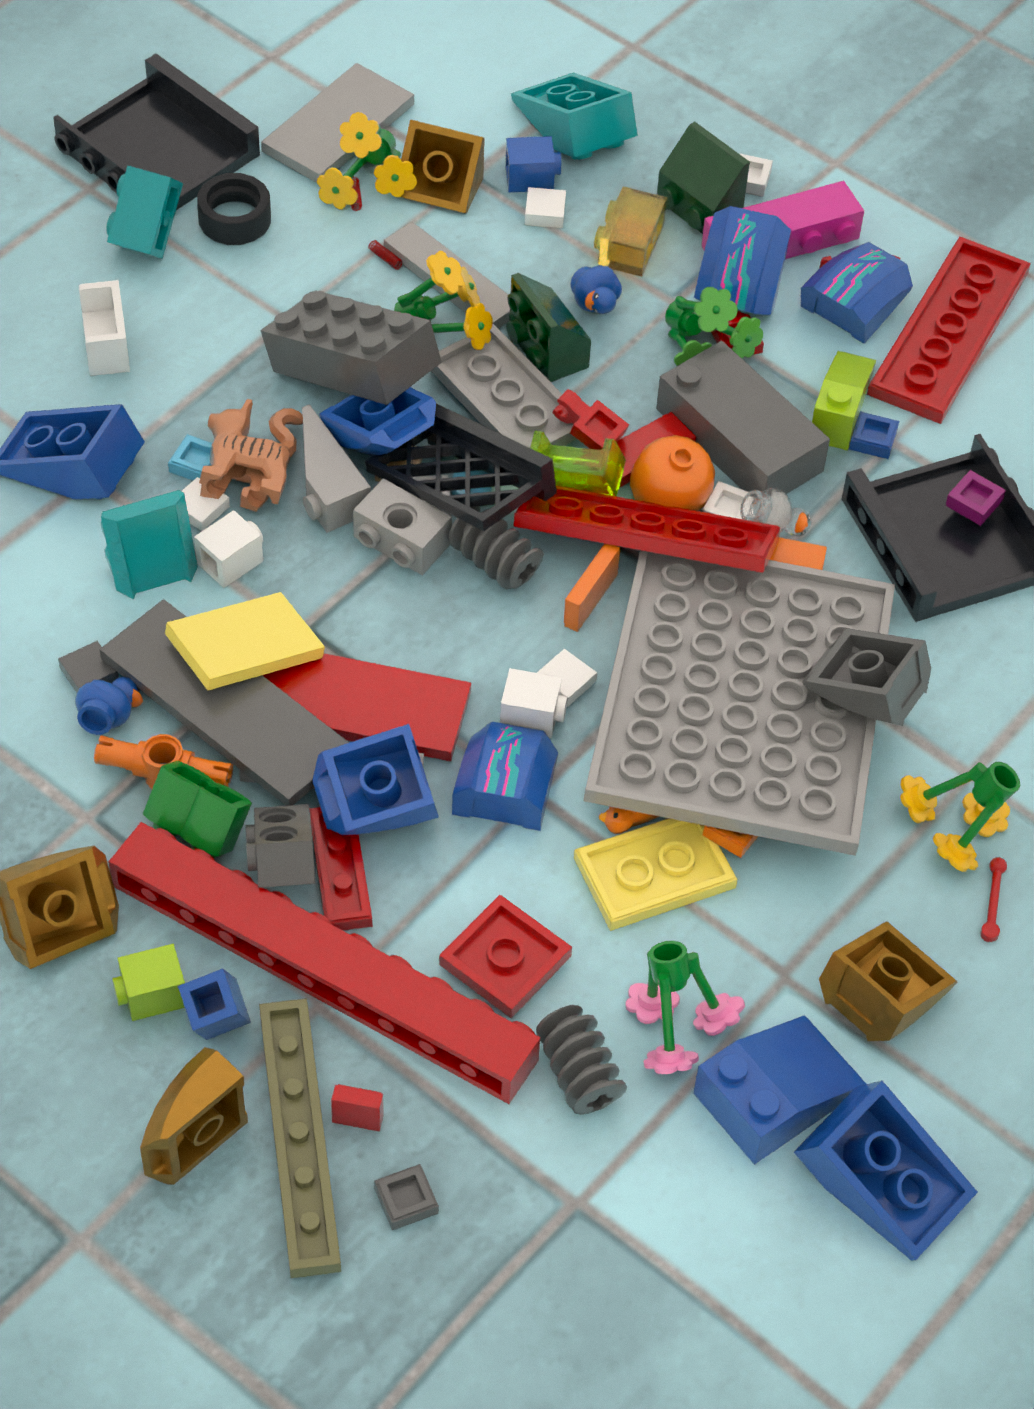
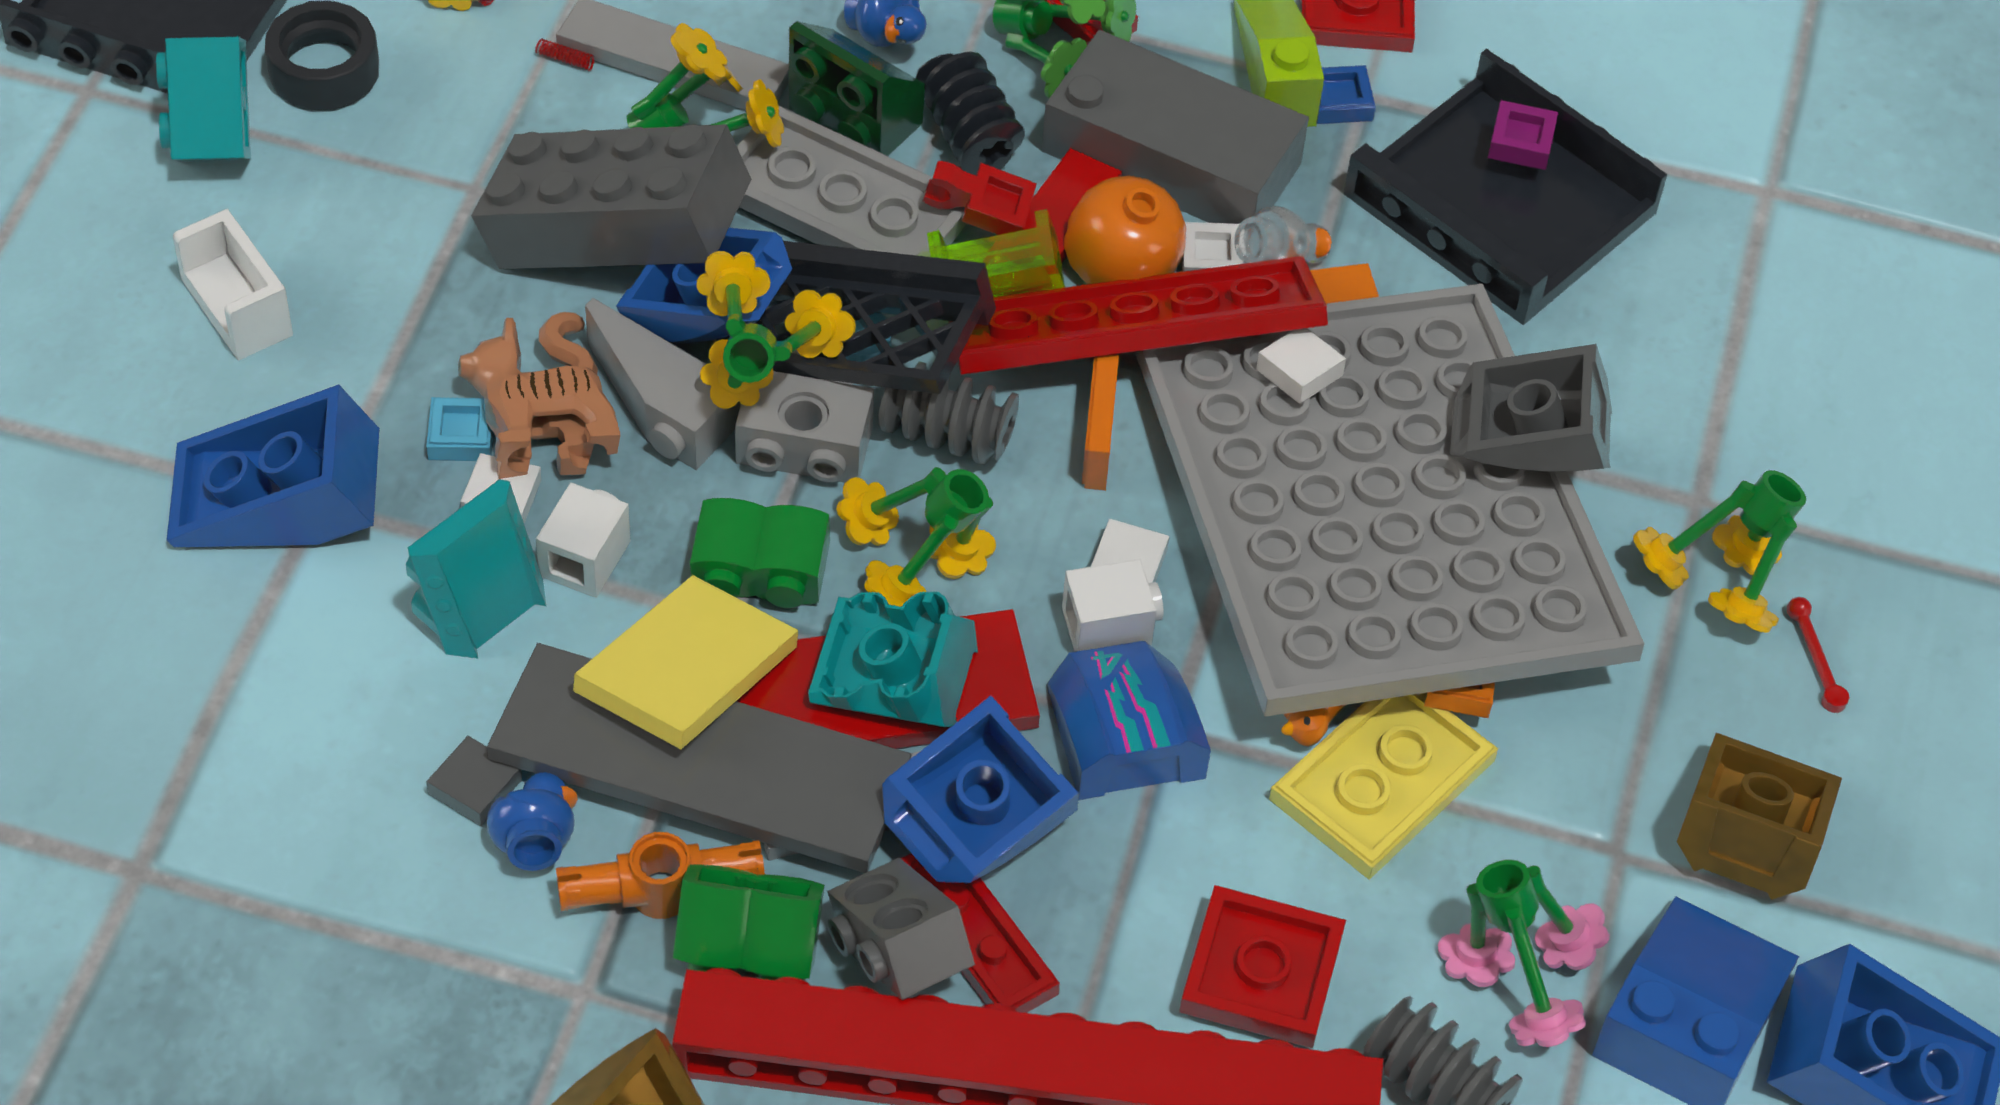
camera: 25 degrees left, 0 degrees up
none -> green brick [690,498,830,608]
none -> yellow plant [696,251,856,409]
none -> teal slope [808,592,978,727]
none -> plant [836,467,996,607]
none -> black piece [915,51,1025,175]
none -> white tile [1256,328,1346,404]

